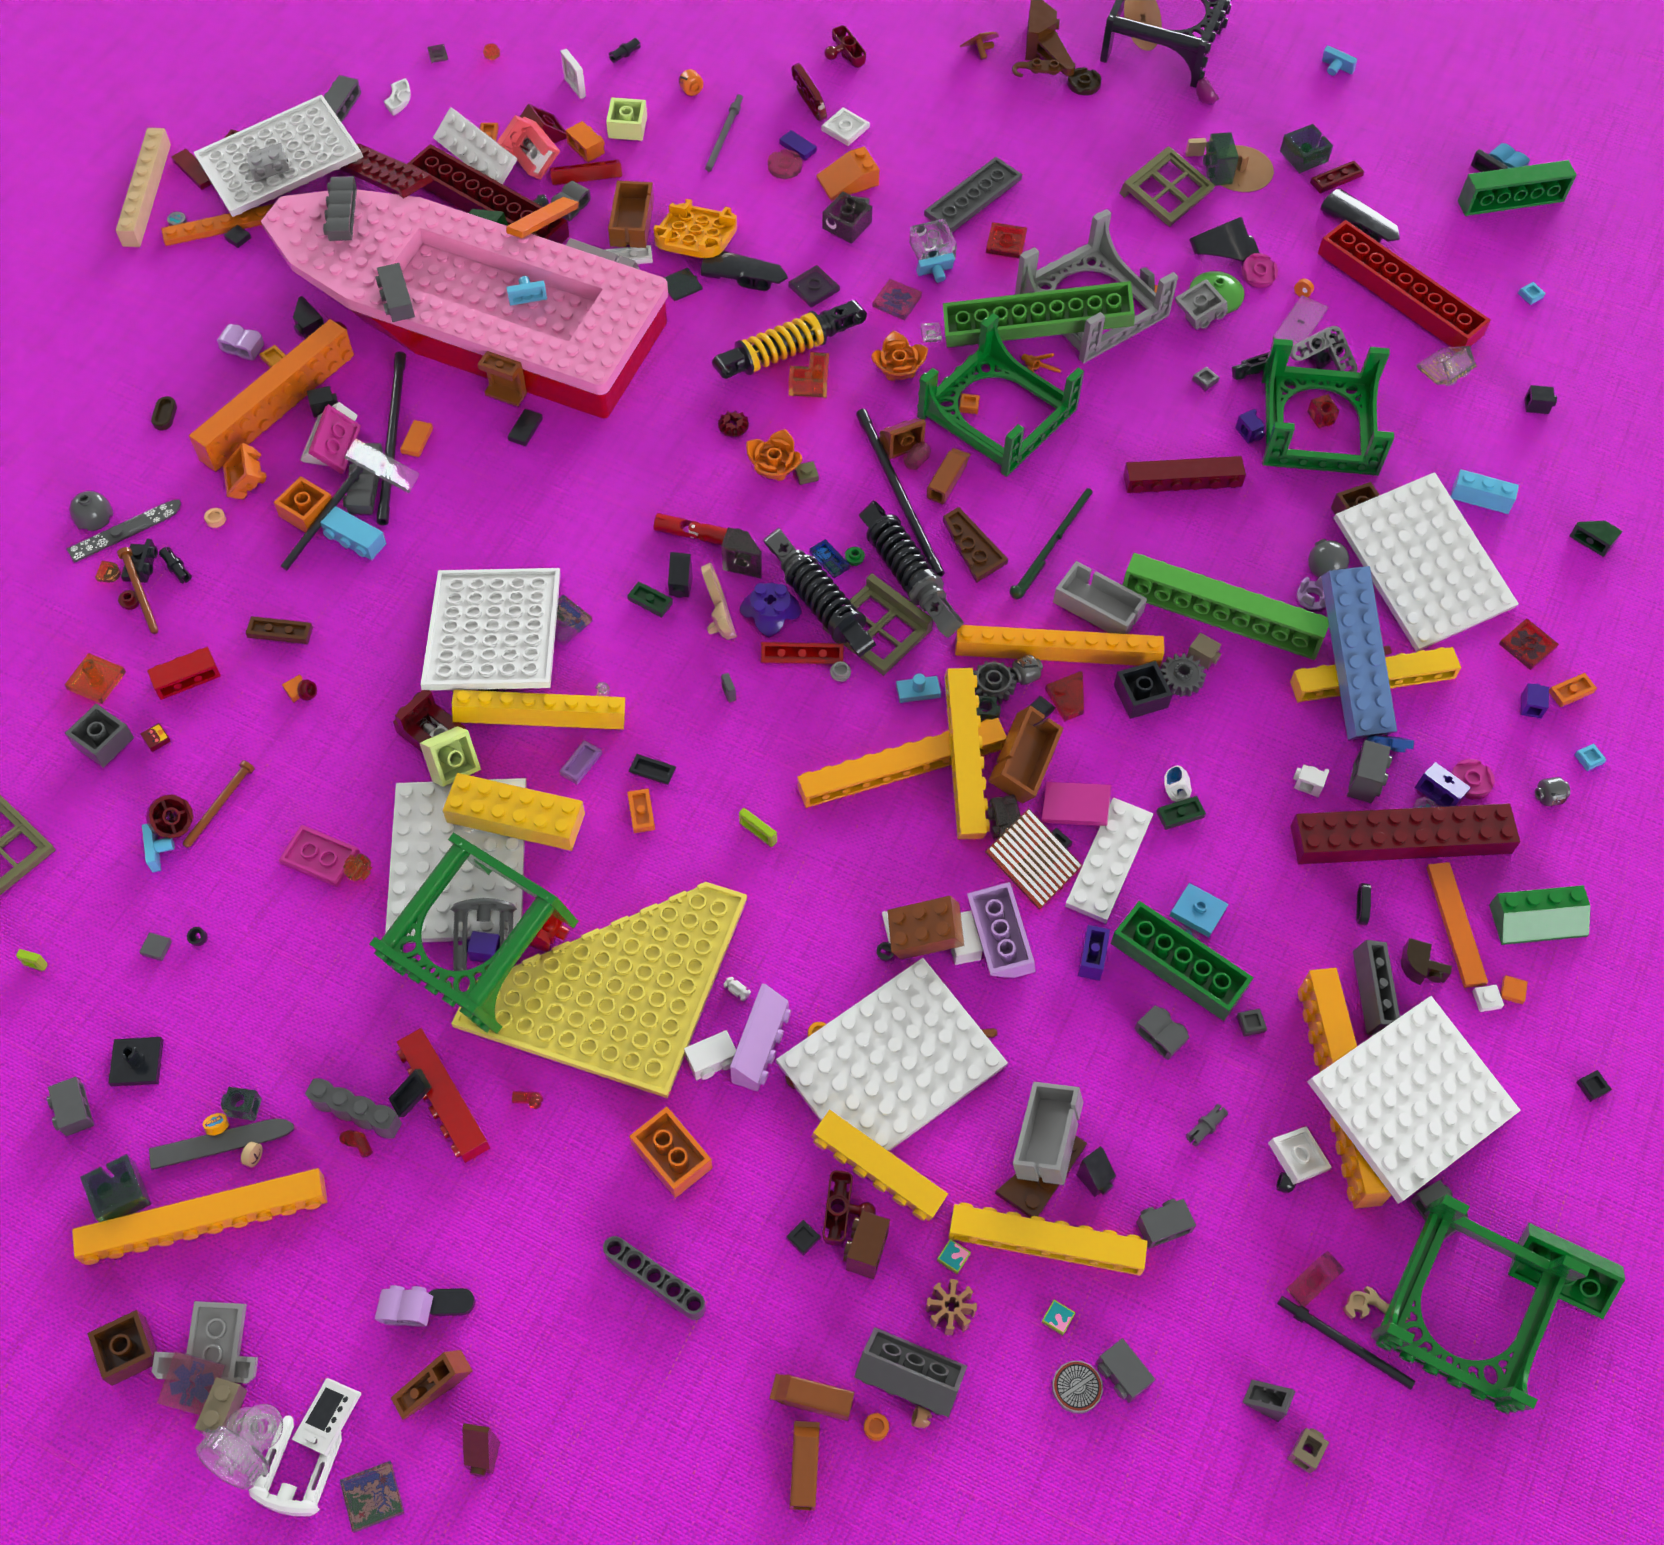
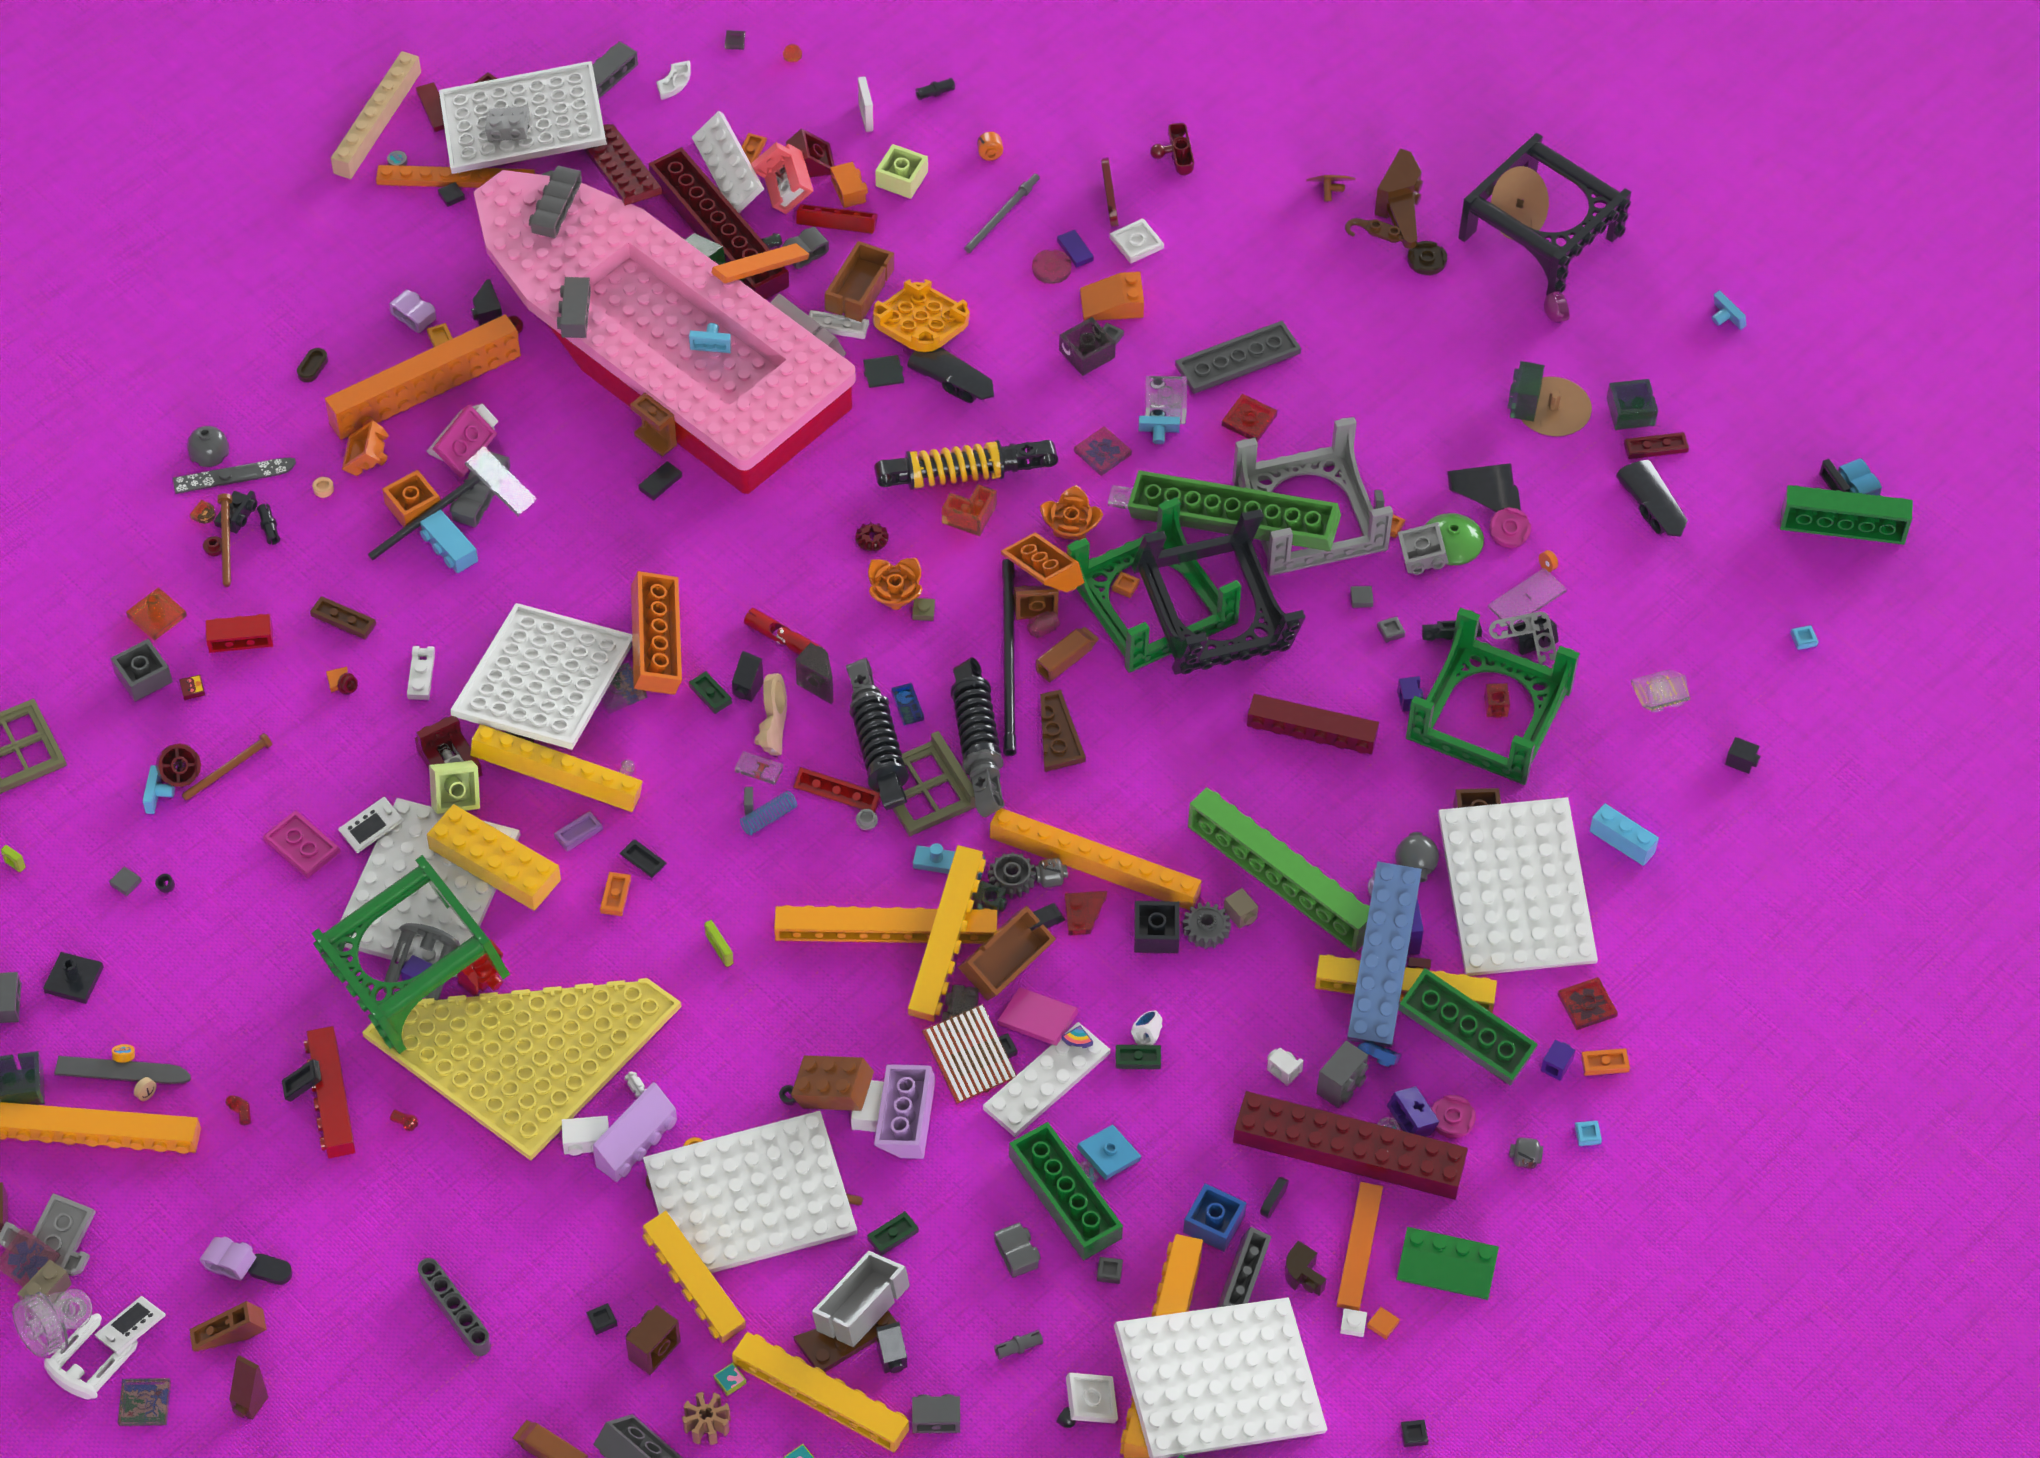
camera: 20 degrees right, 5 degrees down
brick [221,1087,262,1121] -> none
dark grey brick [305,1078,402,1139] -> none
black brick [307,386,338,418] -> none
clear orange gear [343,854,372,881] -> none
black piece [376,351,406,525] -> none
orange tile [400,420,433,457] -> none
orange brick [629,1107,713,1198] -> none
dark purple brick [739,583,802,638] -> none
clear smoke tile [789,265,840,308] -> none
dark red piece [823,1170,876,1245] -> none
green plate [845,547,865,566] -> none
dark green bar [1009,488,1093,599] -> none
orange plant [1021,353,1061,373] -> none
light grey piece [1053,561,1147,634] -> none
dark purple brick [1078,925,1110,981] -> none
olive window [1119,146,1215,227] -> none
tan tile [1185,138,1207,157] -> none
red brick [1318,220,1491,354] -> none
dark green slope [1569,521,1623,557] -> none
none -> white container [338,797,404,853]
none -> white plate [407,646,435,700]
none -> orange brick [631,571,682,695]
none -> clear tile [735,751,783,785]
none -> dark azure piece [740,791,797,835]
none -> dark green plate [867,1211,919,1256]
none -> orange slope [1001,532,1084,592]
none -> tile [1062,1025,1093,1048]
none -> black arch [1132,509,1306,675]
none -> blue brick [1183,1183,1246,1252]
none -> dark grey tile [1350,586,1373,608]
none -> green brick [1398,968,1538,1086]

